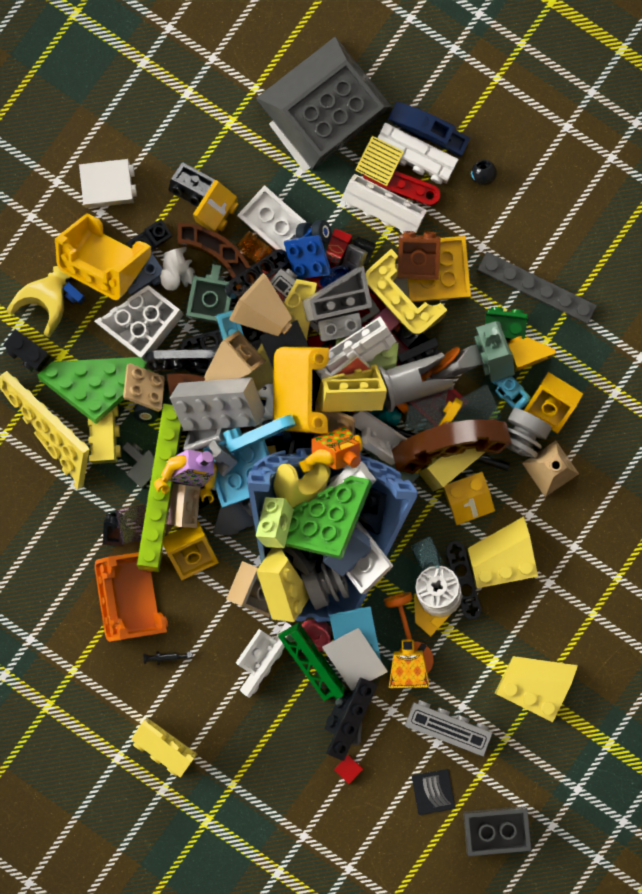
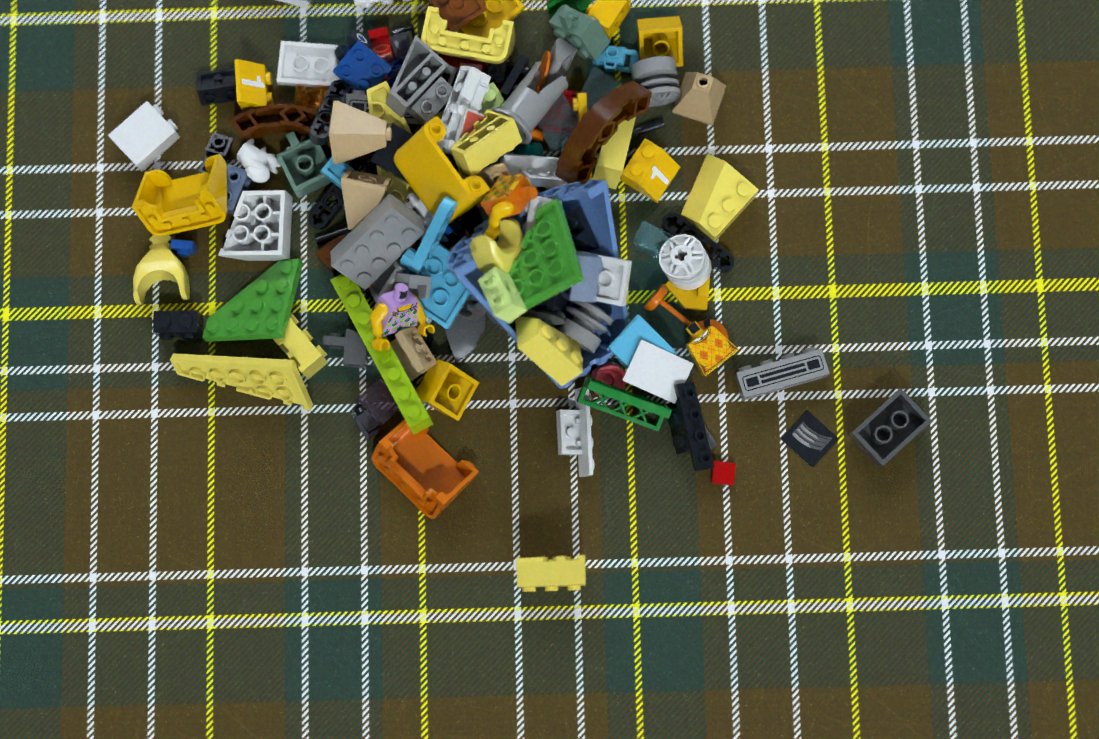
camera: 35 degrees left, 5 degrees down
tan plate [123,363,165,423] -> none
black piece [143,651,193,665] -> none
black beam [145,349,217,370] -> none
tan slope [226,561,270,617] -> none
light yellow wedge [495,656,578,722] -> none

